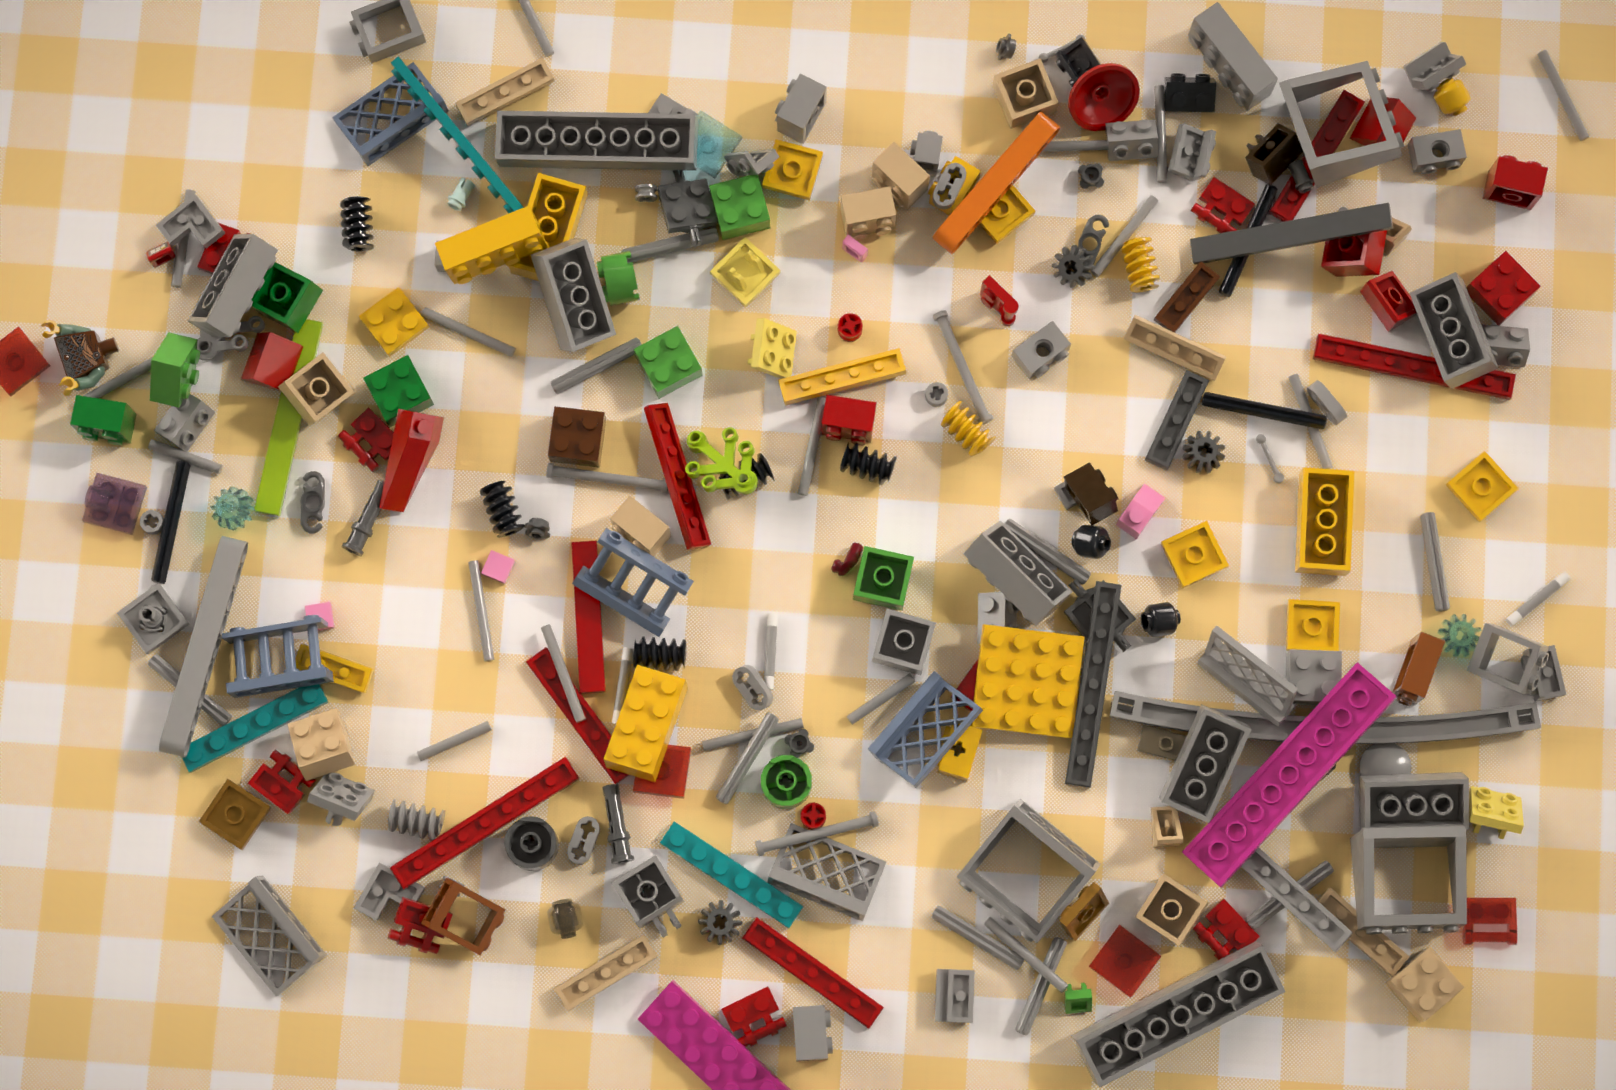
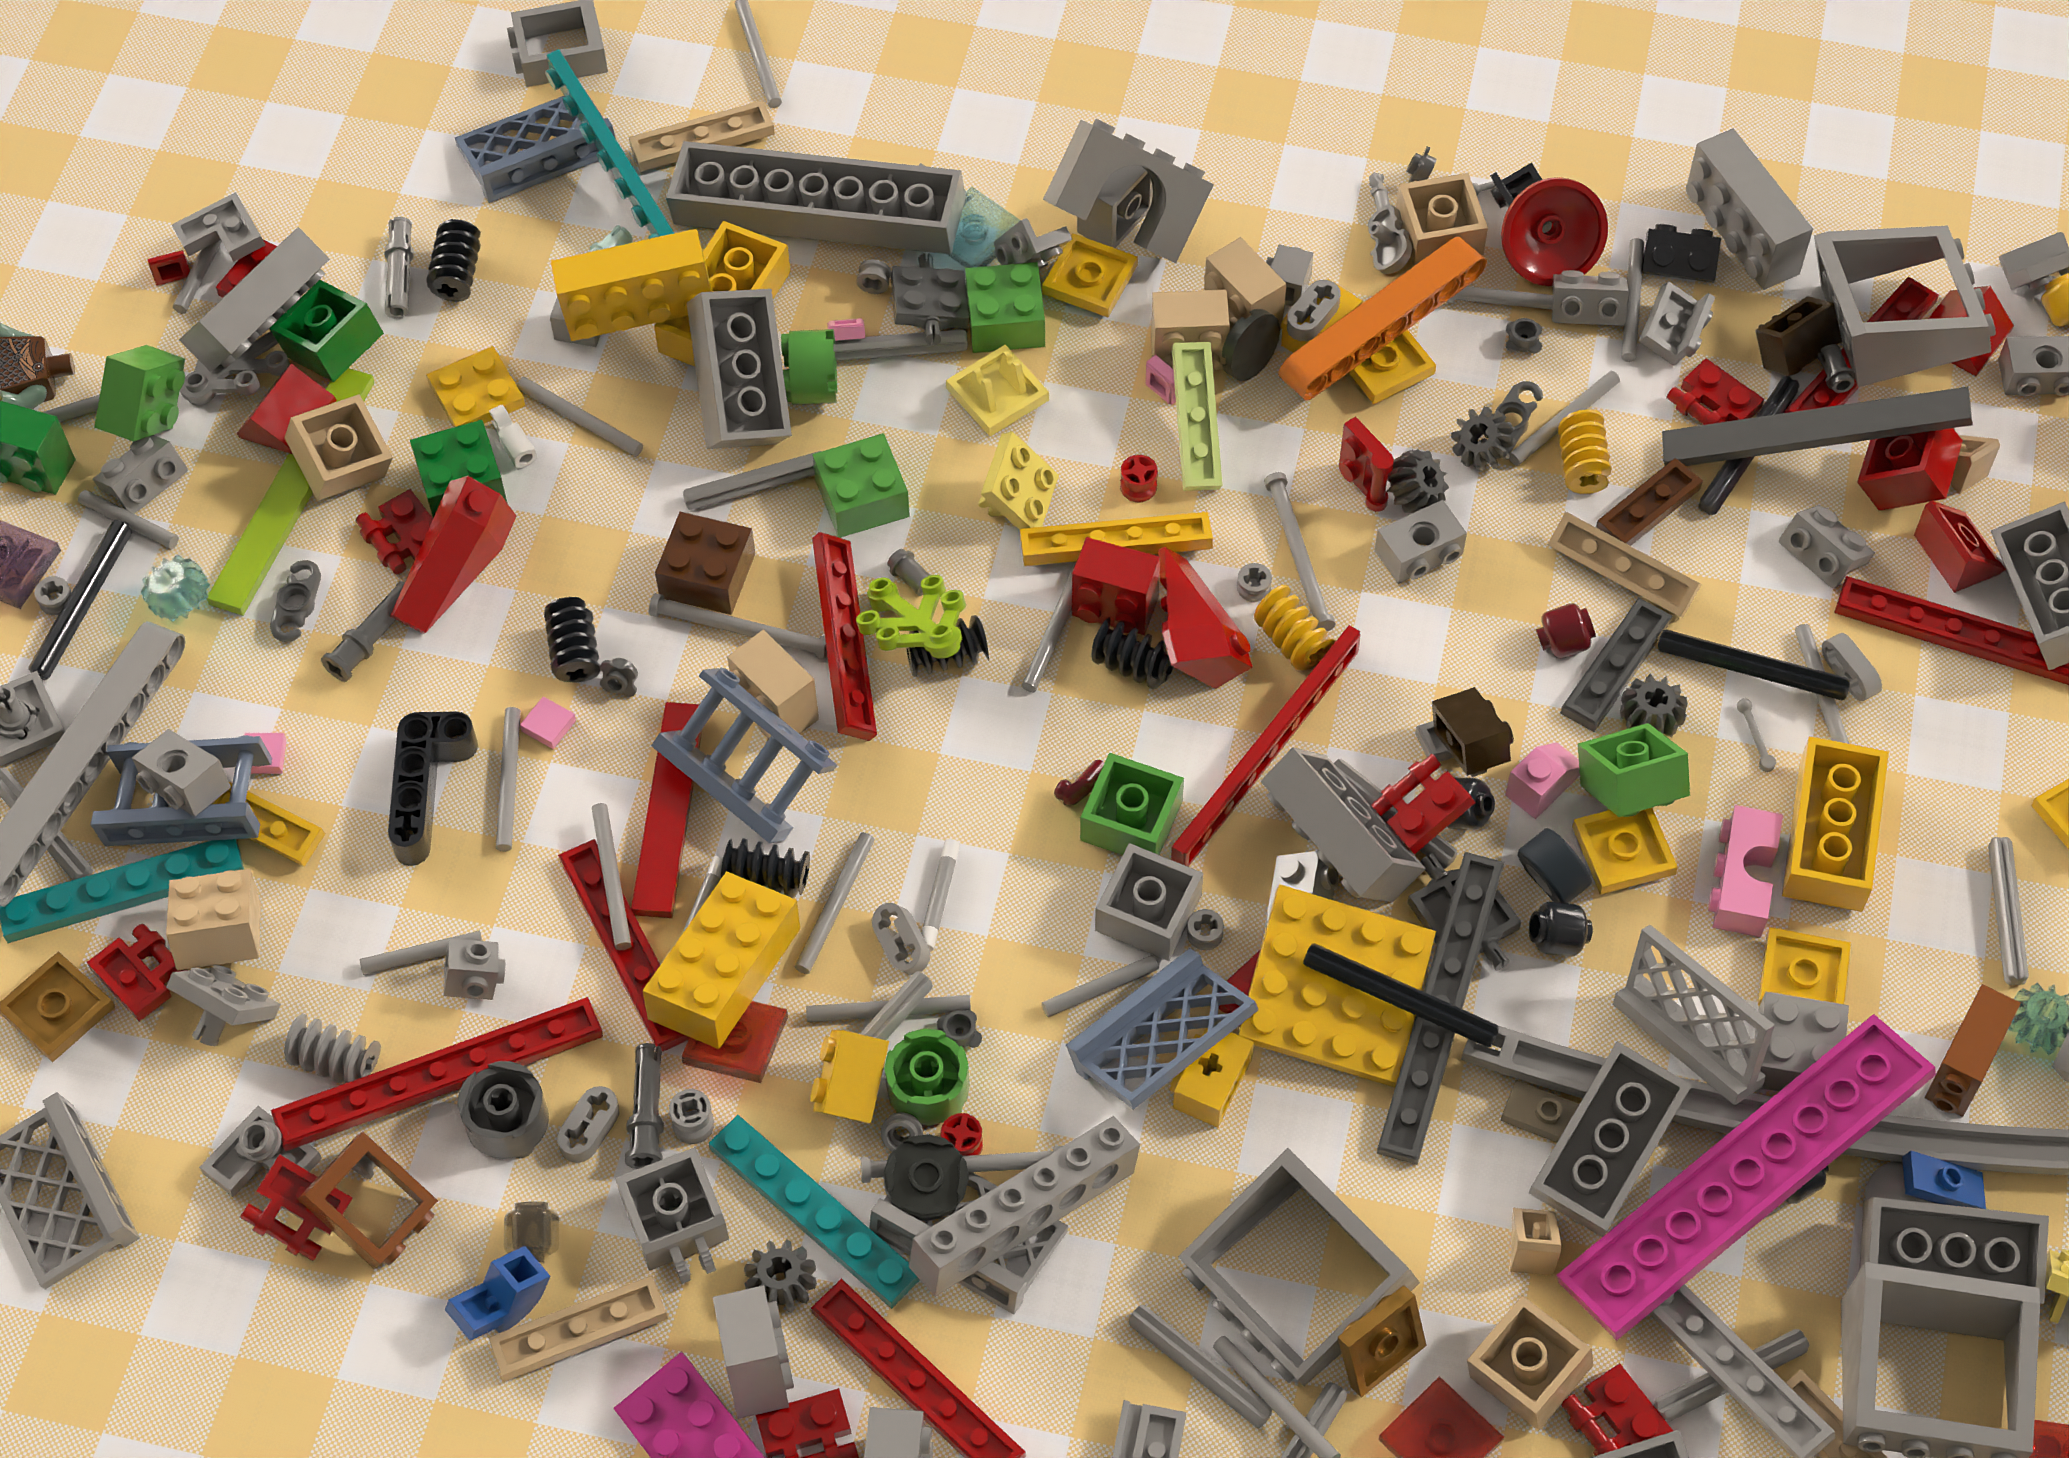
camera: 10 degrees right, 20 degrees down
none -> light grey brick [132,729,231,817]
none -> light grey plate [239,1120,281,1163]
none -> light grey pin [384,217,414,318]
none -> black beam [388,711,478,866]
none -> light grey brick [444,938,506,1000]
none -> blue brick [445,1246,551,1341]
none -> white bar [489,405,537,468]
none -> light grey wheel [669,1089,714,1144]
none -> light grey brick [713,1286,794,1419]
none -> light grey bar [795,832,875,974]
none -> yellow brick [810,1030,889,1124]
none -> bright pink tile [827,318,865,341]
none -> light grey plate [881,1112,923,1152]
none -> pearl dark grey tile [883,1134,969,1221]
none -> flat silver pin [887,549,930,596]
none -> light grey brick [909,1116,1140,1297]
none -> light grey arch [1043,119,1214,263]
none -> red wedge [1158,546,1253,689]
none -> red tile [1171,625,1361,867]
none -> yellowish green plate [1172,342,1223,491]
none -> light grey bush [1187,909,1224,951]
none -> pearl dark grey tile [1222,309,1280,381]
none -> black axle [1303,943,1499,1047]
none -> light grey piece [1368,172,1413,274]
none -> red plate [1371,753,1476,854]
none -> dark grey gear [1387,449,1449,513]
none -> black wheel [1517,828,1592,903]
none -> dark red head [1536,603,1596,659]
none -> bright green brick [1578,723,1690,817]
none -> bright pink arch [1708,805,1783,937]
none -> light grey bracket [1779,505,1875,588]
none -> blue plate [1902,1150,1986,1209]

